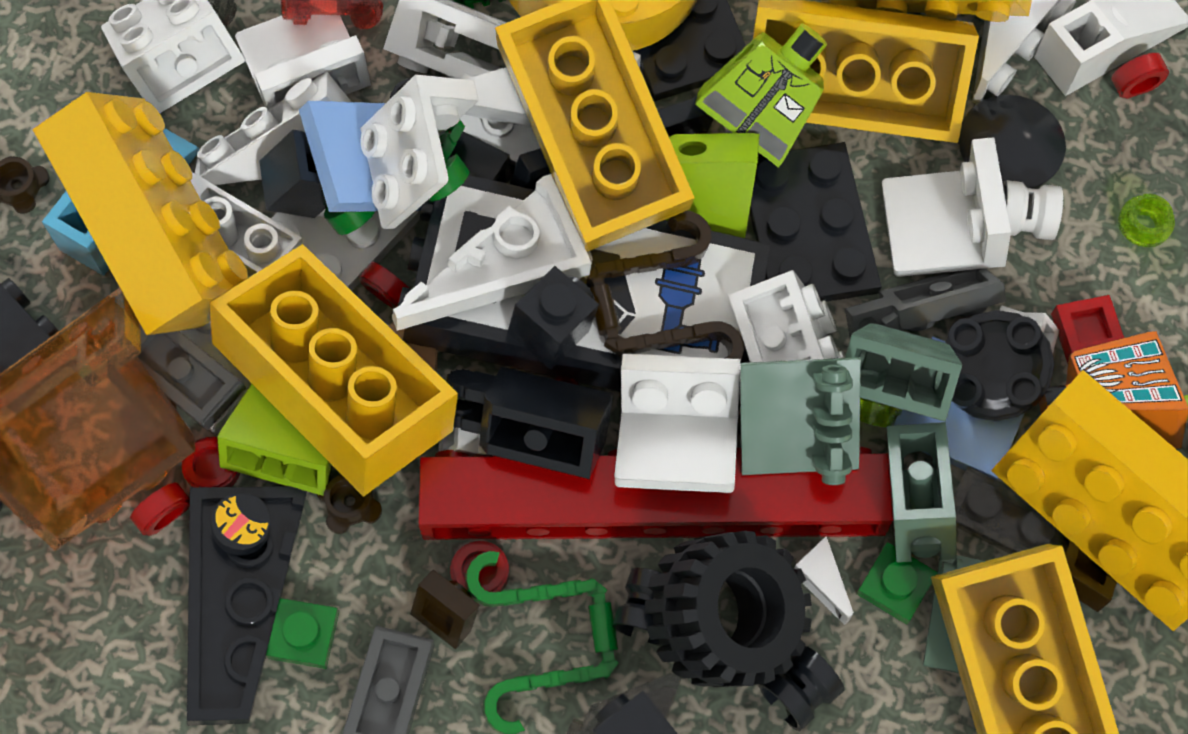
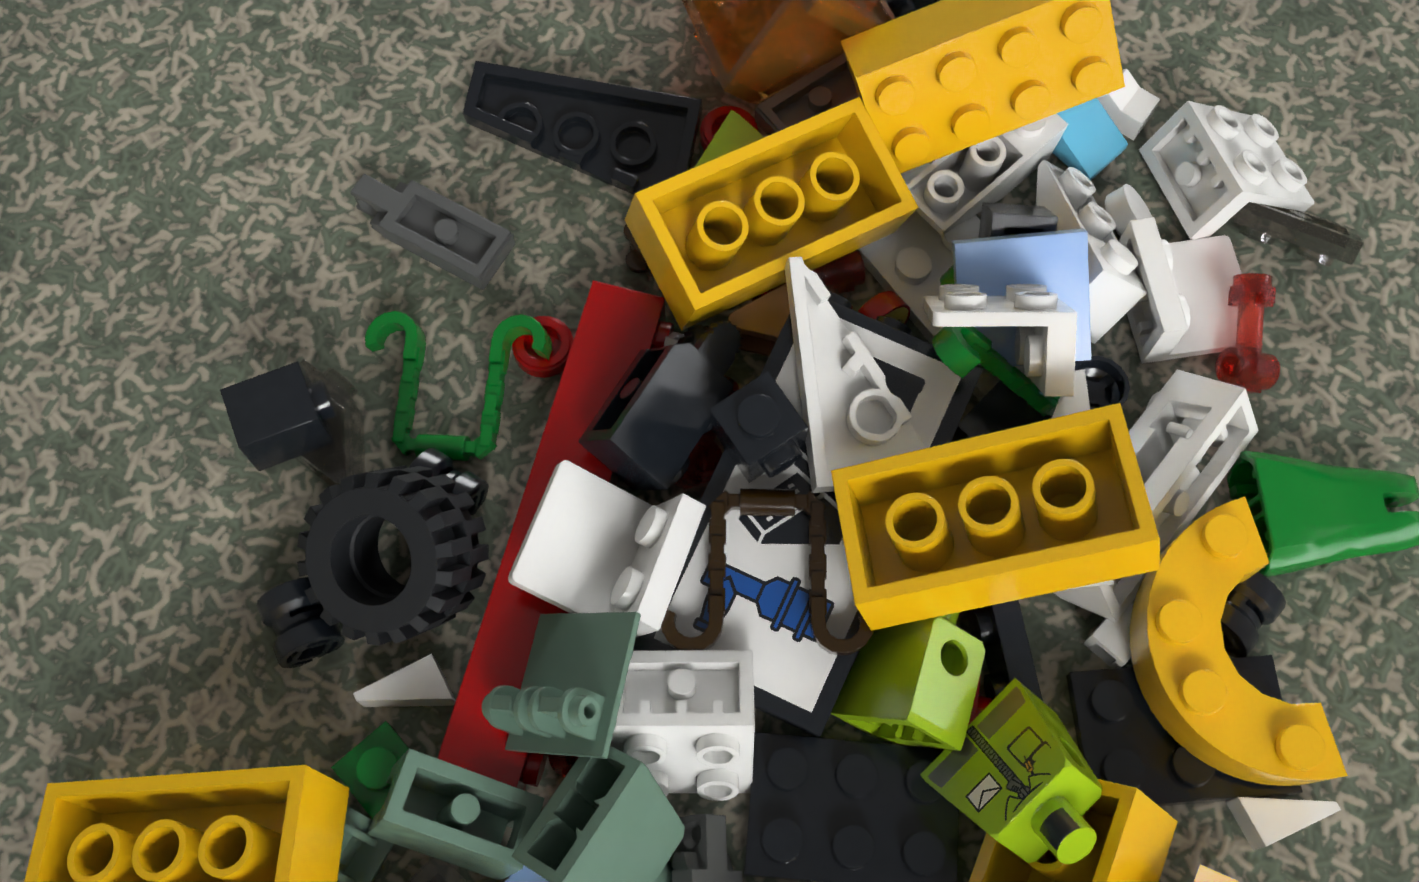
camera: 105 degrees right, 0 degrees up
red tile [130,482,190,536] -> none
tile [211,493,271,555] -> none
green plate [266,598,339,669] -> none
dark brown plate [410,570,480,649] -> none
none -> white tile [1105,184,1152,237]

